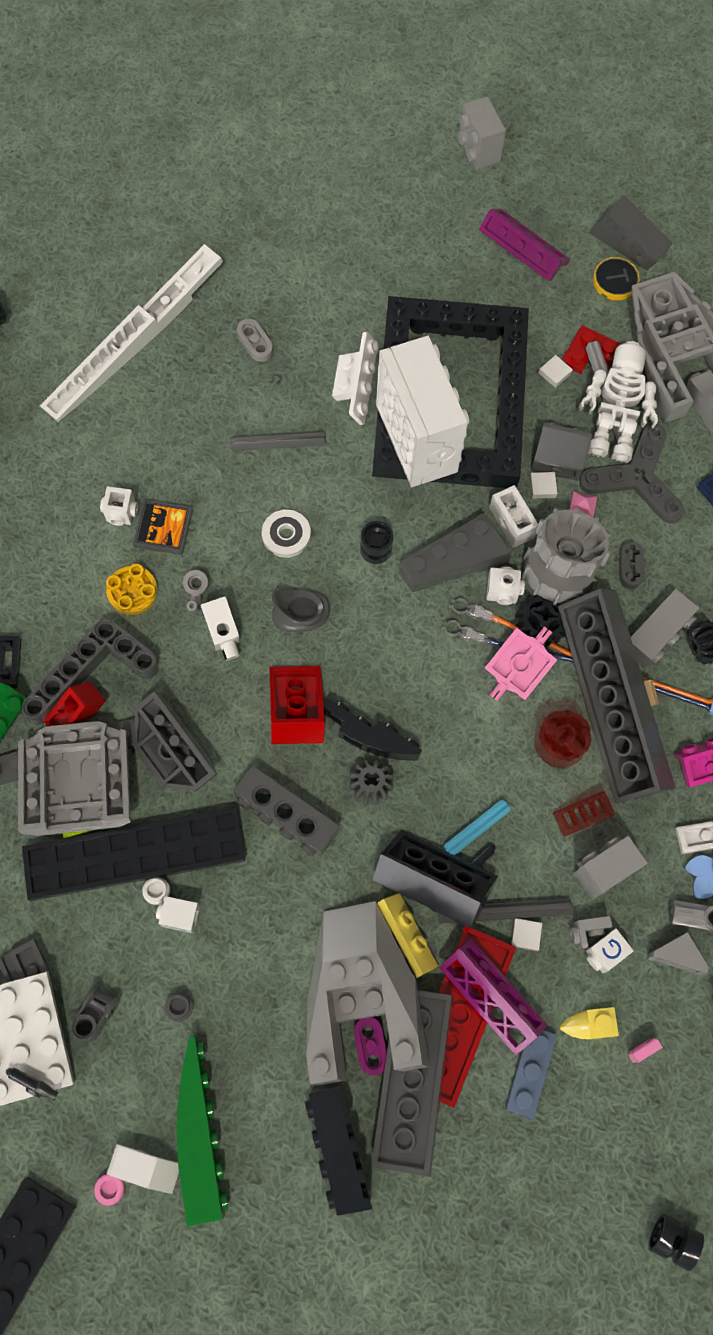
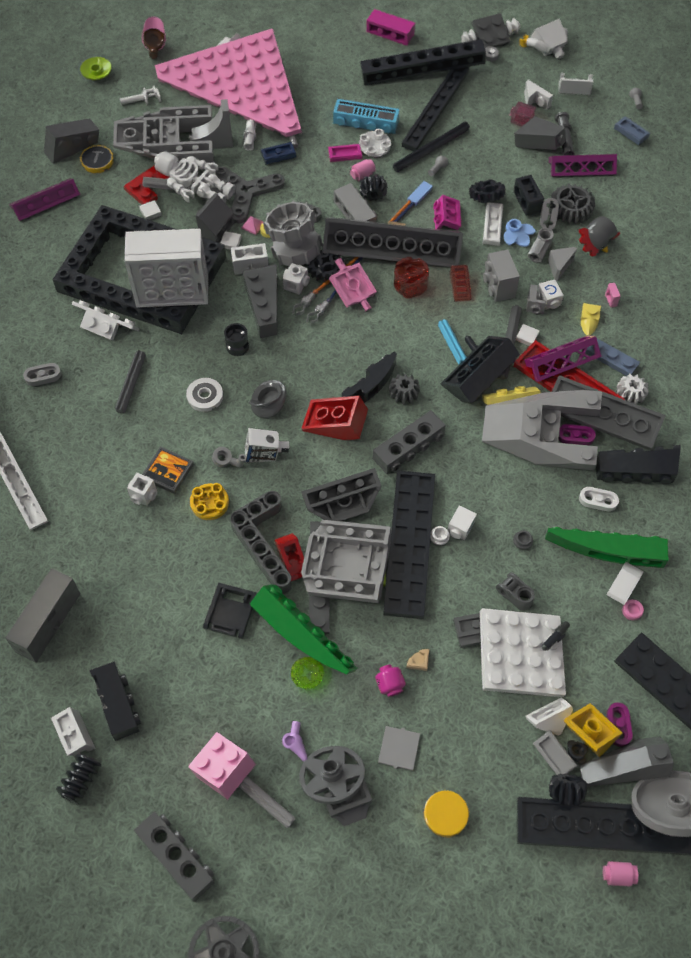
camera: 70 degrees left, 10 degrees down
none -> white plate [579,487,619,512]
none -> white gear [617,374,648,404]

